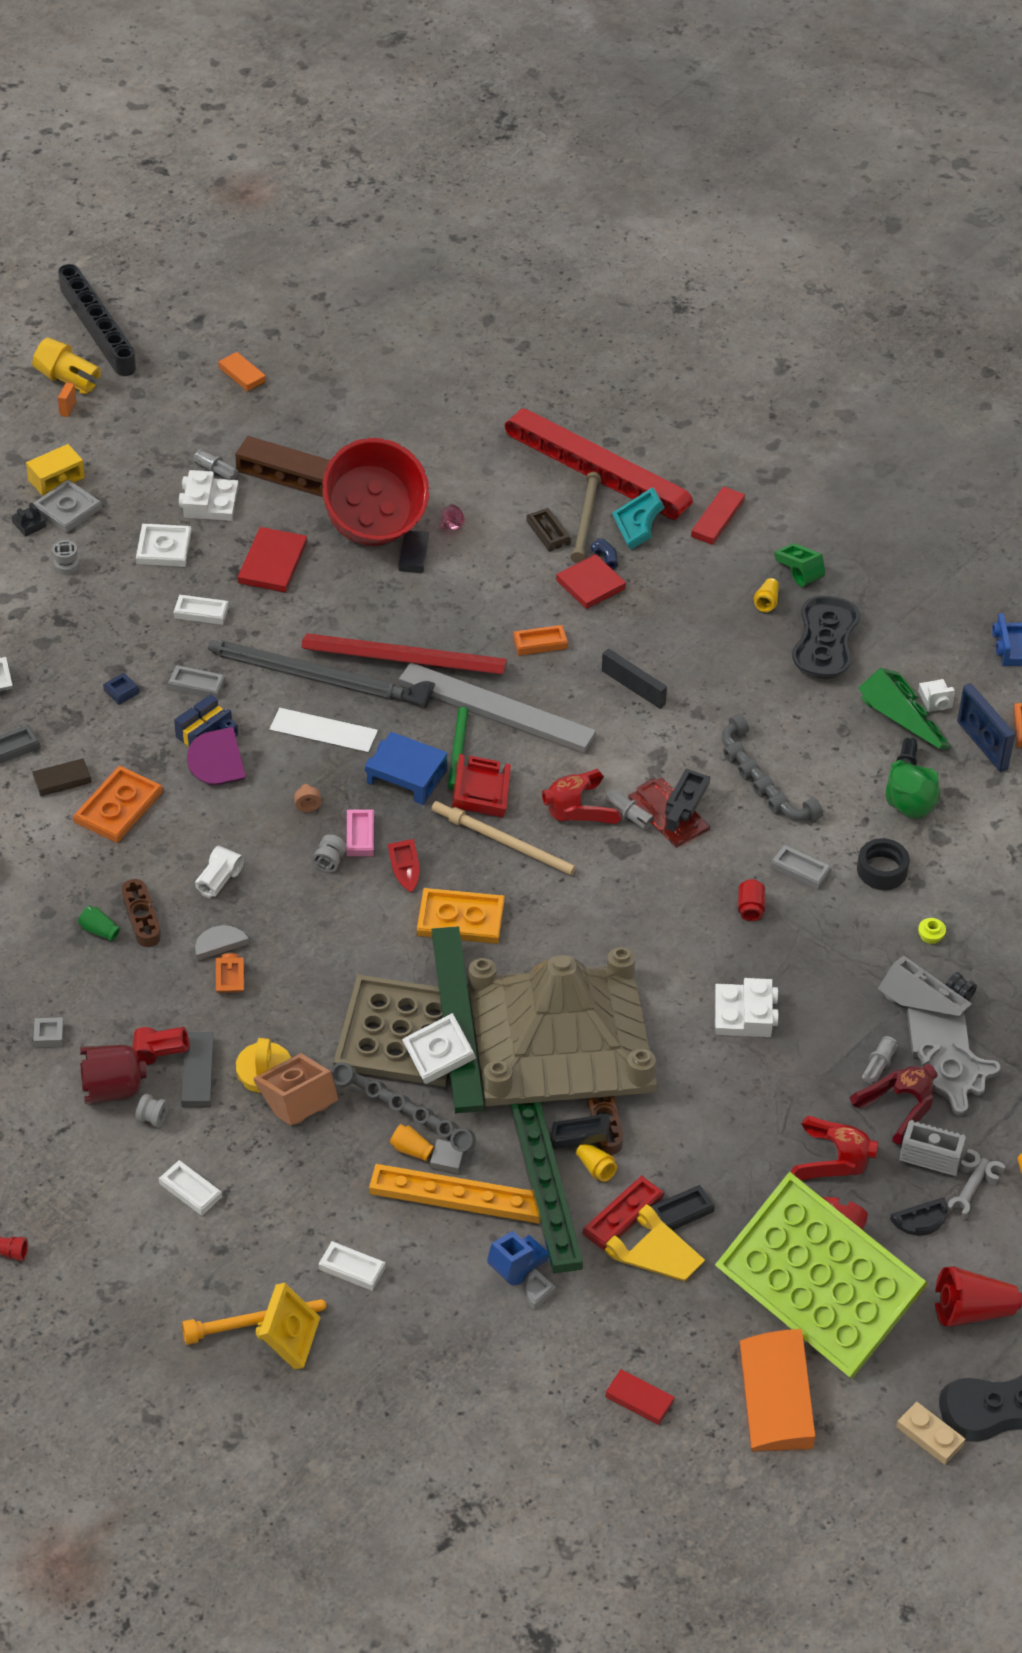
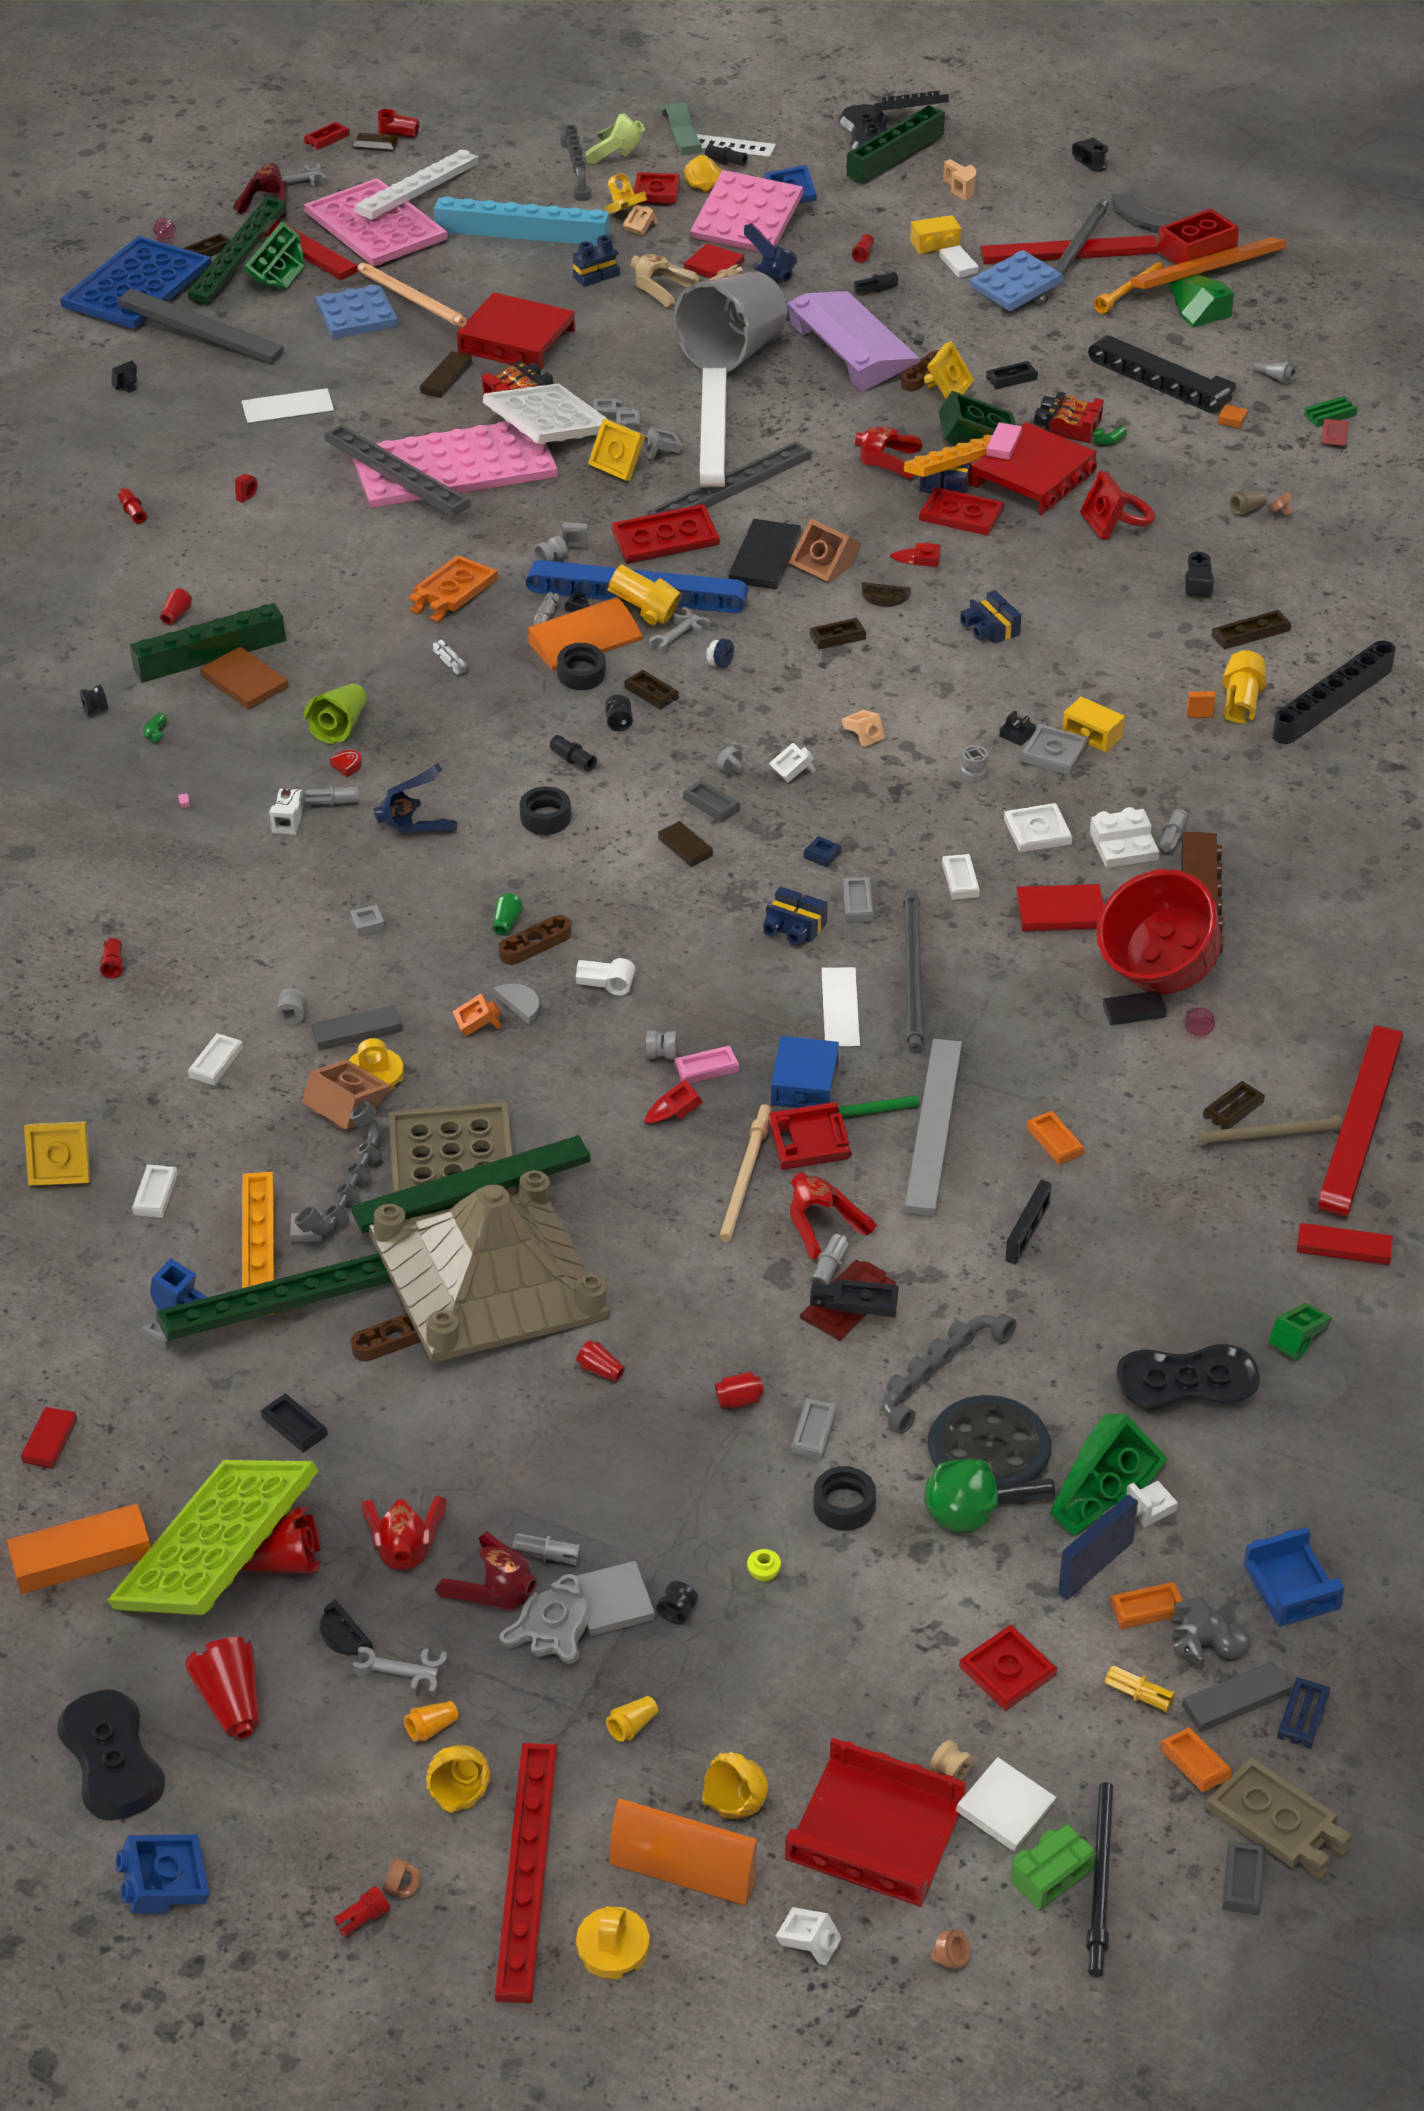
camera: 75 degrees right, 5 degrees down
orange tile [73,765,163,843] -> none
dark red cylinder [80,1045,147,1104] -> none
red piece [132,1027,190,1065] -> none
light orange piece [181,1299,327,1345] -> none
magenta tile [187,727,246,785] -> none
orange tile [218,352,266,392] -> none
nougat tile [294,784,322,812] -> none
red tile [302,633,507,674] -> none
light orange cone [389,1124,435,1162] -> none
black tile [401,681,435,708] -> none
white tile [402,1013,476,1085] -> none
light orange tile [417,888,505,944] -> none
black tile [550,1114,611,1149] -> none
red tile [556,554,626,609] -> none
yellow cone [576,1144,617,1182] -> none
red tile [583,1175,664,1251] -> none
dark blue arm [591,538,618,570] -> none
yellow flag [605,1204,705,1282] -> none
teal tile [612,487,665,550] -> none
white plate [715,978,778,1037] -> none
yellow cone [753,578,779,612] -> none
light grey slope [878,955,972,1016] -> none
tan plate [896,1402,965,1465] -> none
light grey brick [899,1120,966,1176] -> none
none -> red cone [576,1340,625,1383]
none -> clear smoke wedge [928,1395,1051,1484]

